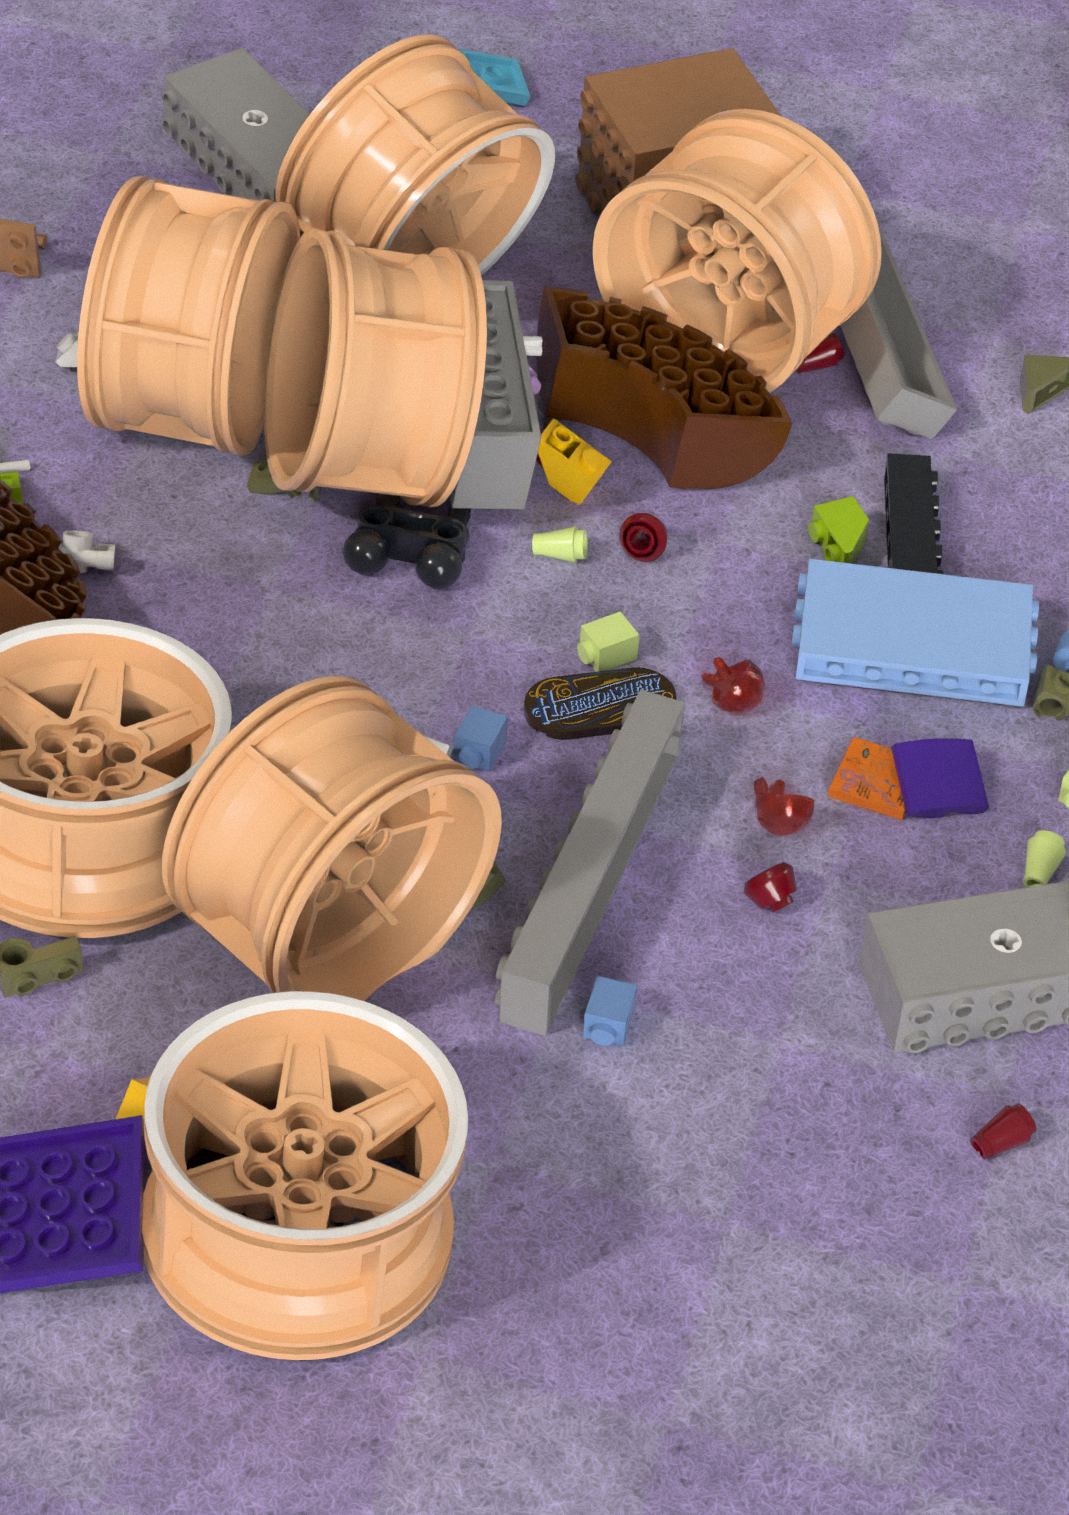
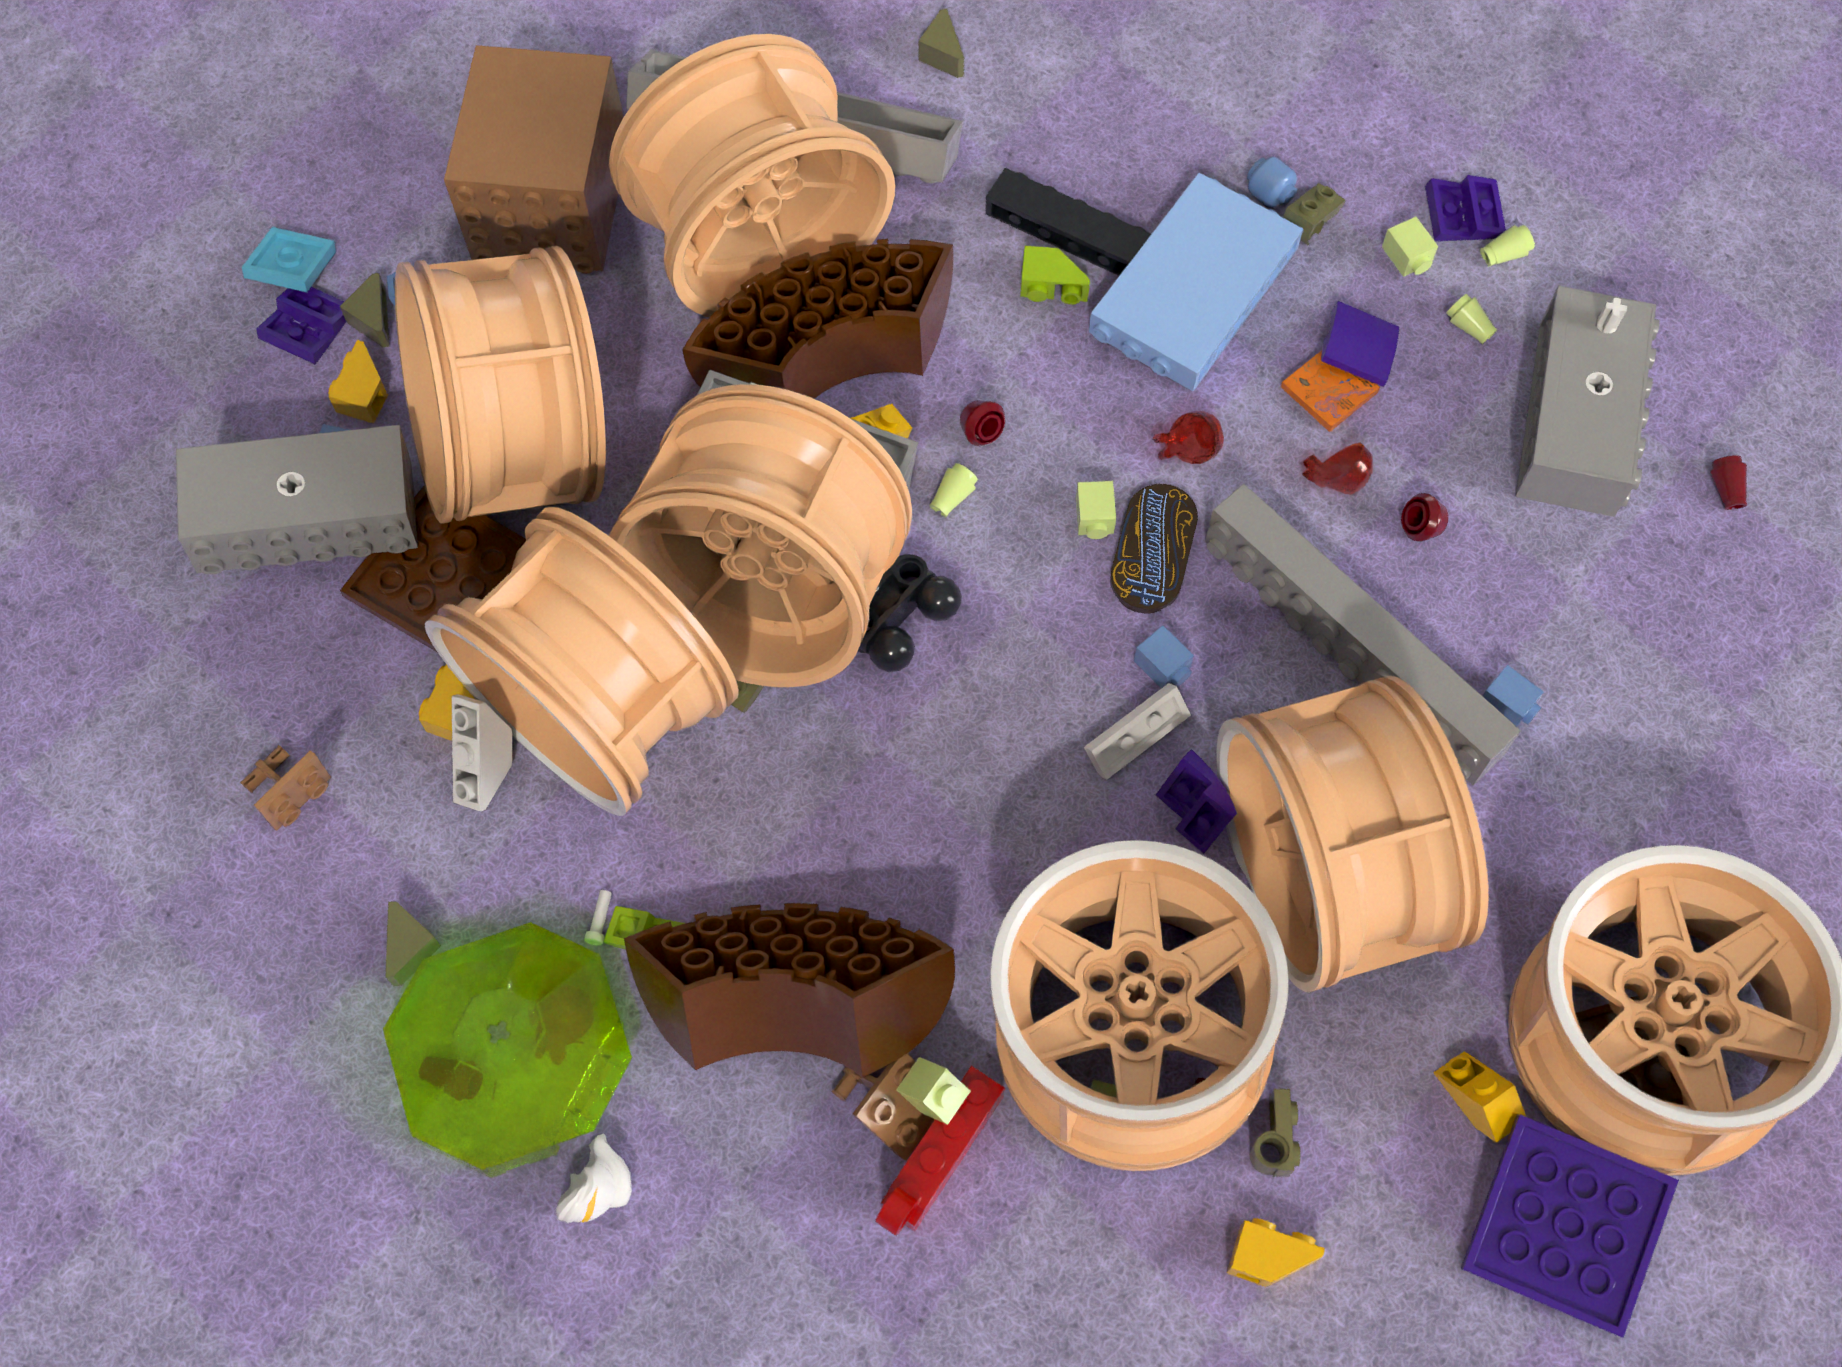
camera: 60 degrees left, 20 degrees up
white plate [59,530,116,573] -> none

